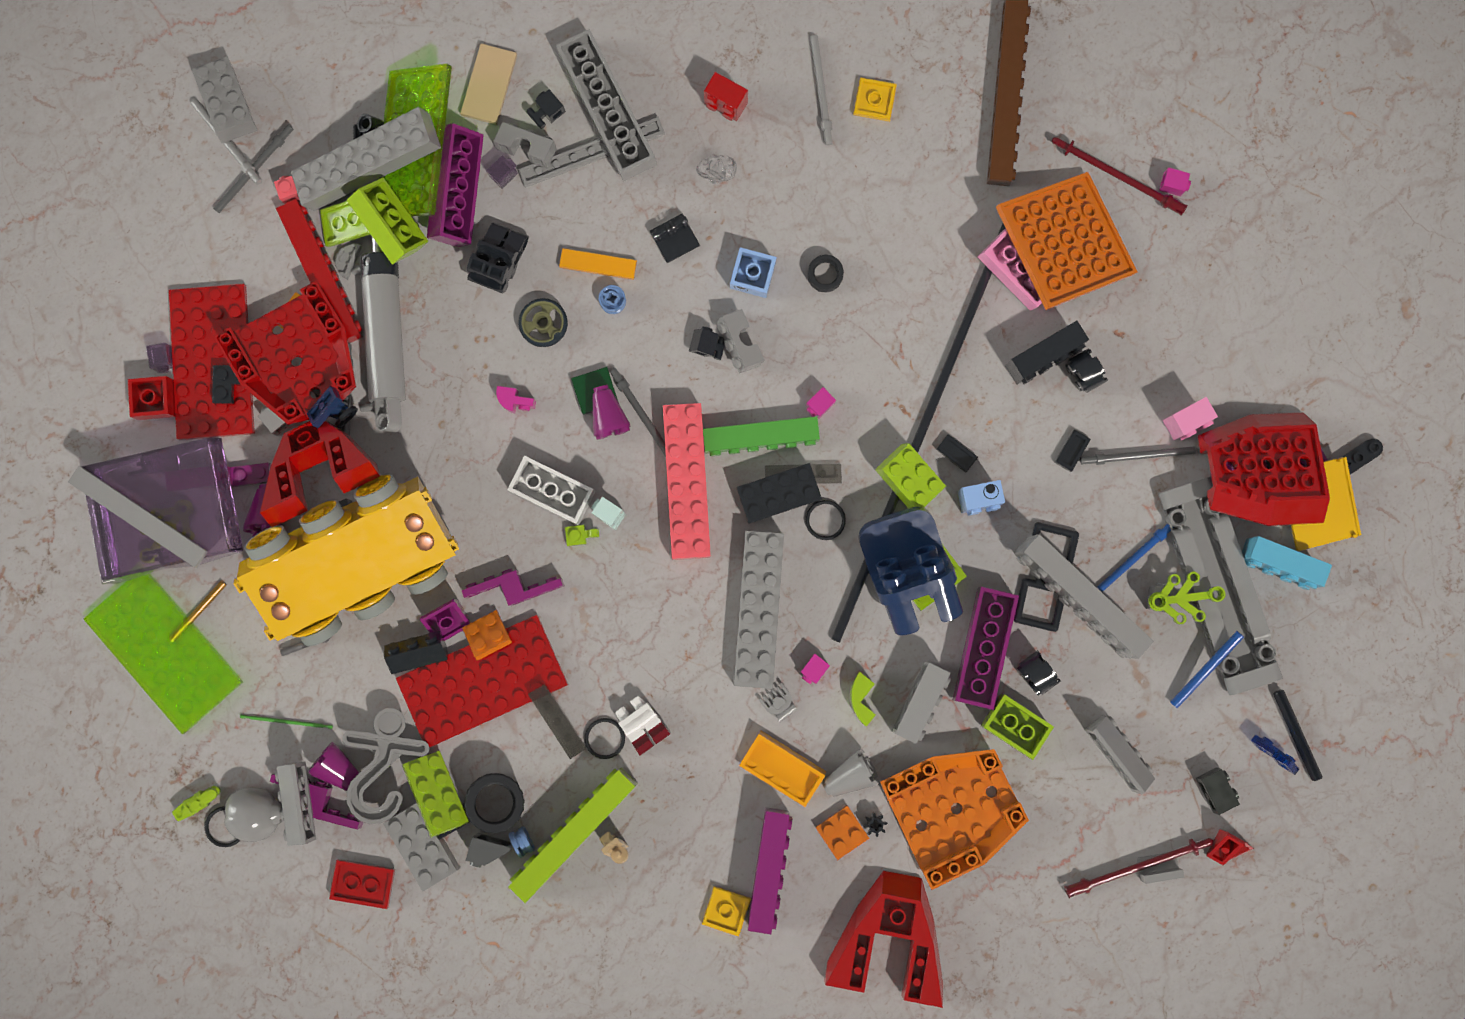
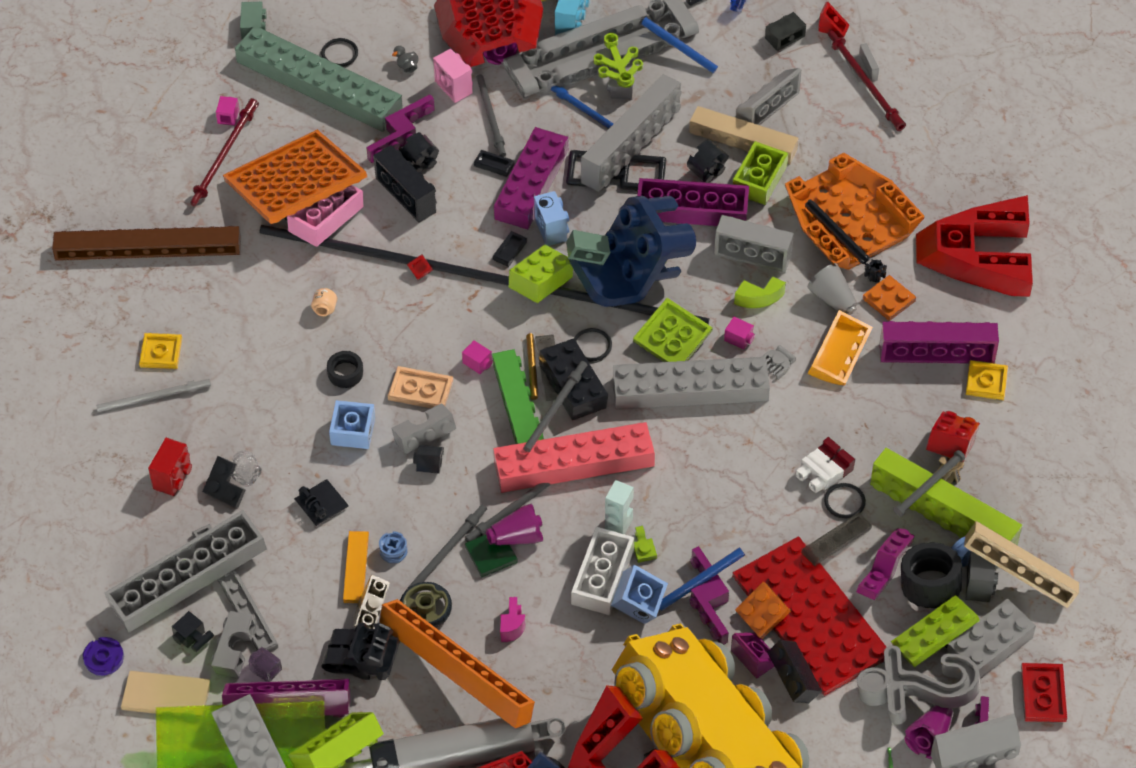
camera: 100 degrees left, 30 degrees down
none -> dark purple tile [83,637,124,676]
none -> black plate [202,456,246,508]
none -> sand green brick [235,26,403,132]
none -> sand green brick [240,1,267,40]
none -> light nougat head [311,288,337,316]
none -> black tyre [321,38,358,67]
none -> dark tan slope [353,575,390,629]
none -> magenta bracket [366,94,435,163]
none -> orange brick [379,599,535,729]
none -> light nougat tile [388,366,453,408]
none -> dark grey animal [392,45,419,73]
none -> red tile [407,254,433,280]
none -> dark grey bar [407,504,487,588]
none -> magenta brick [494,127,569,230]
none -> dark grey bar [524,361,587,452]
none -> pearl gold bar [526,333,538,400]
none -> sand green brick [566,230,610,265]
none -> light blue brick [611,565,668,624]
none -> lime plate [633,298,713,362]
none -> blue piece [659,547,745,611]
none -> tan brick [689,106,799,165]
none -> black axle [805,199,870,264]
none -> magenta bracket [856,528,915,600]
none -> dark grey bar [893,450,965,517]
none -> red brick [926,411,980,462]
none -> tan brick [964,521,1079,608]

